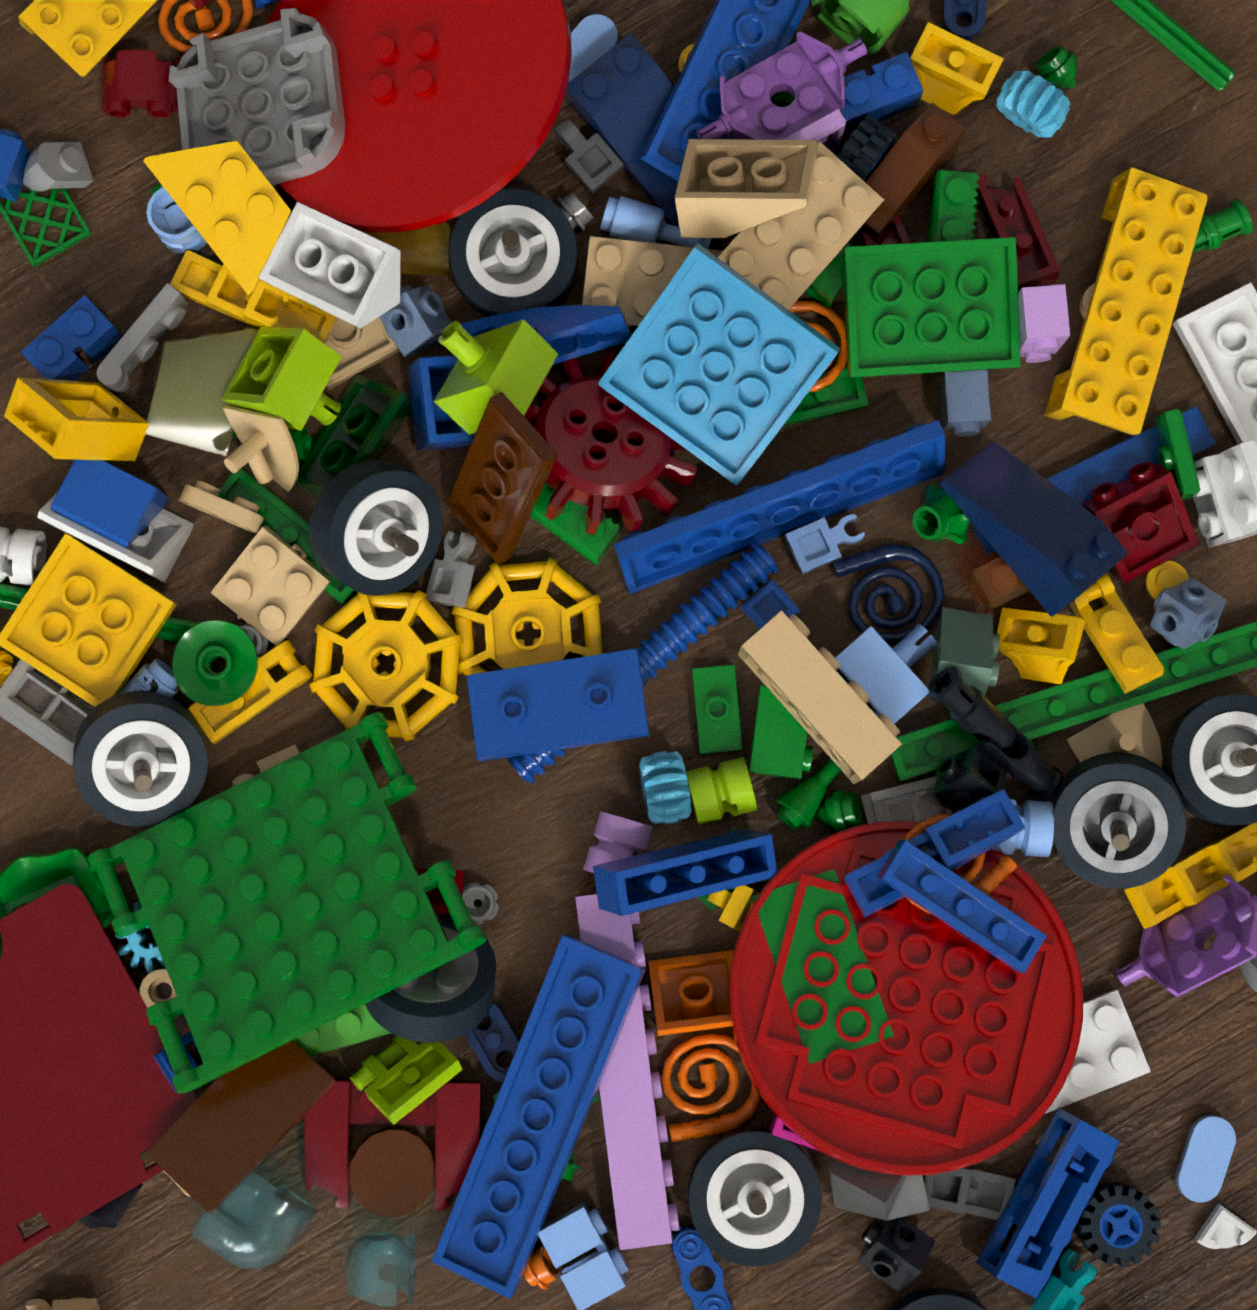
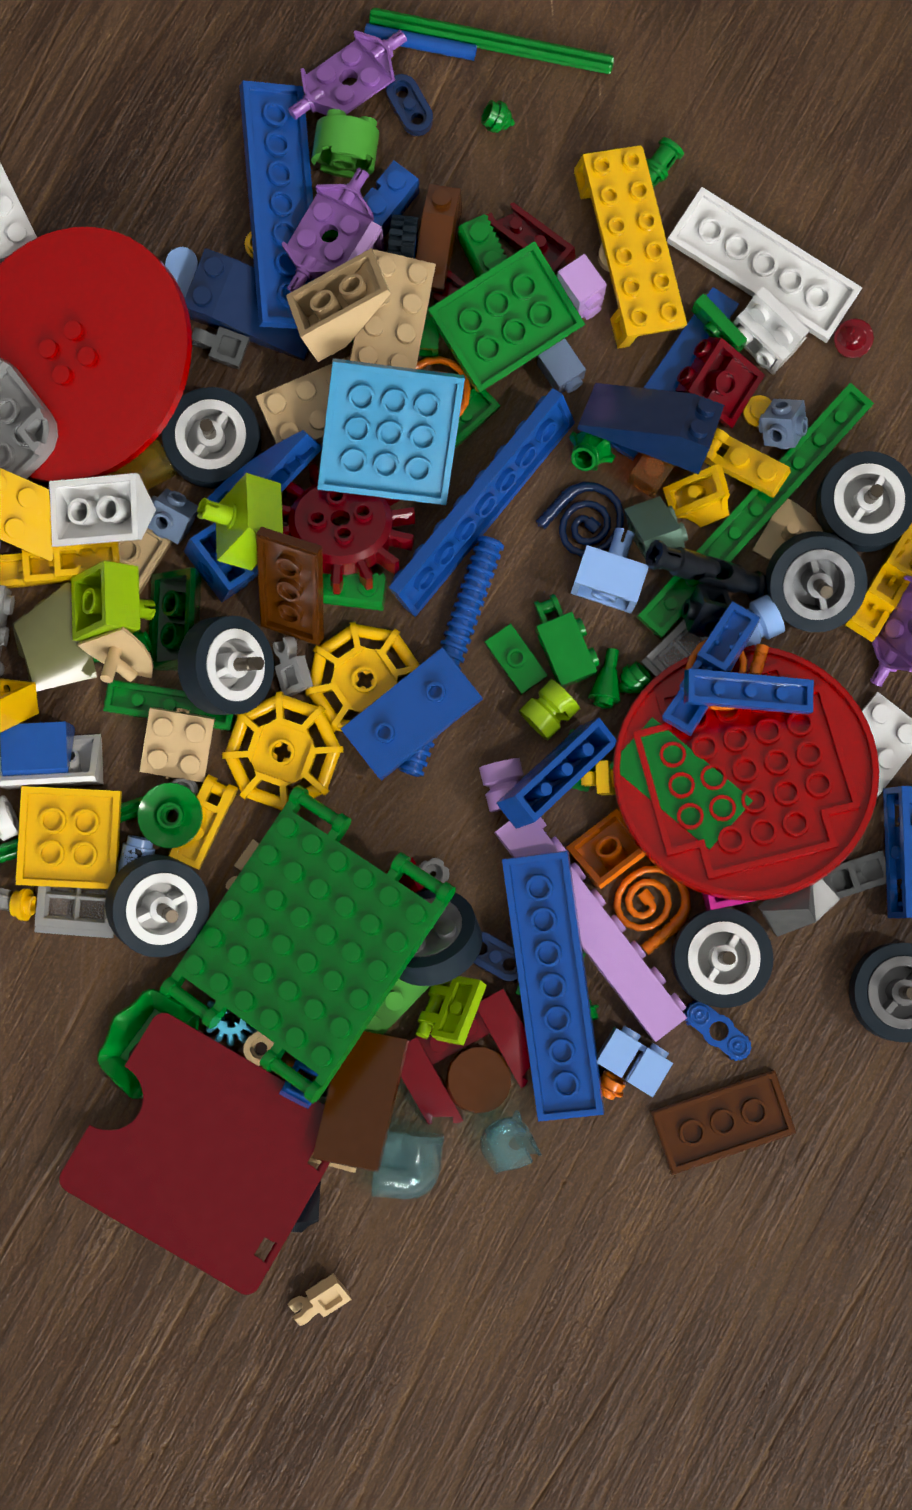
camera: 35 degrees left, 0 degrees up
tan plate [179,480,264,534] -> none
light grey plate [557,192,593,231] -> none
light blue piece [600,196,712,249] -> none
medium azure gear [639,751,692,825] -> none
tan brick [738,610,902,784] -> none
blue tile [740,579,801,630] -> none
light blue plate [784,514,865,575] -> none
black brick [857,1217,935,1293] -> none
yellow slope [910,22,1004,115] -> none
medium azure gear [996,71,1071,137] -> none

